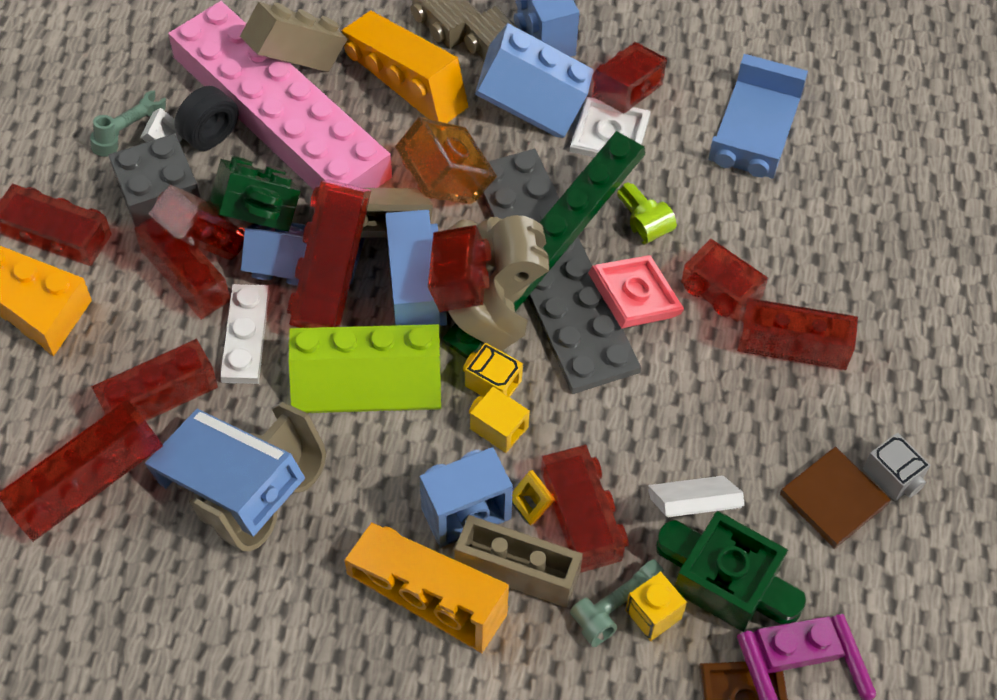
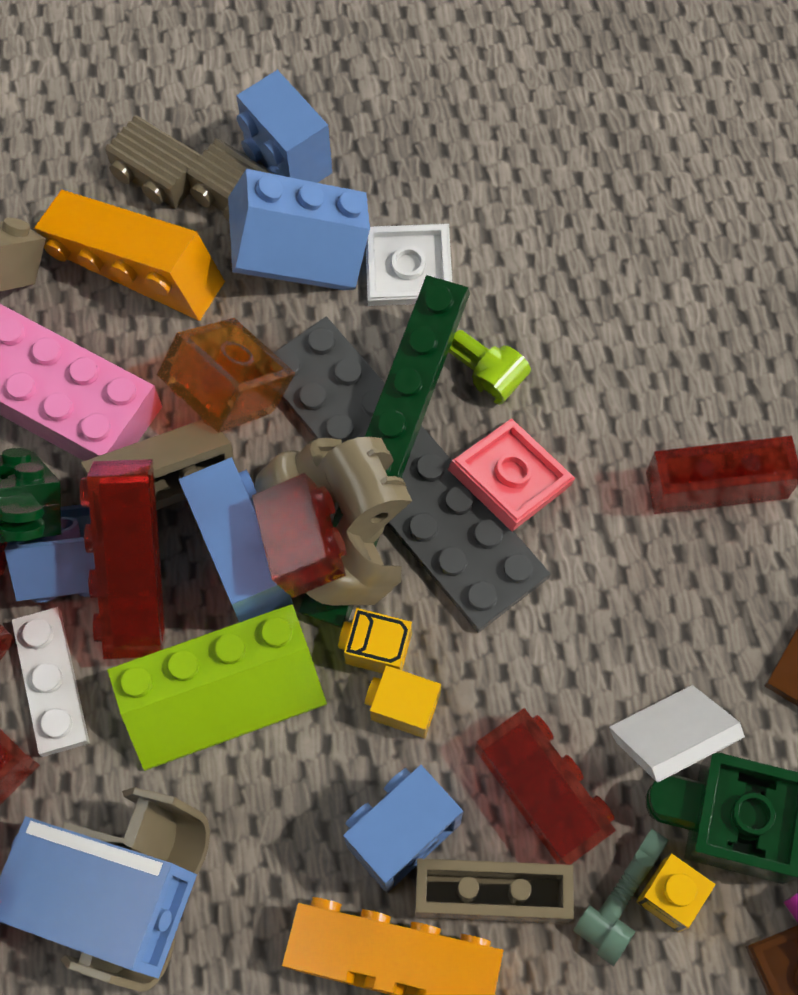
camera: 15 degrees left, 10 degrees up
yellow slope [512,470,555,526] -> none
clear red brick [592,42,667,114] -> none
clear red brick [681,239,768,322] -> none
medium blue panel [708,54,808,179] -> none

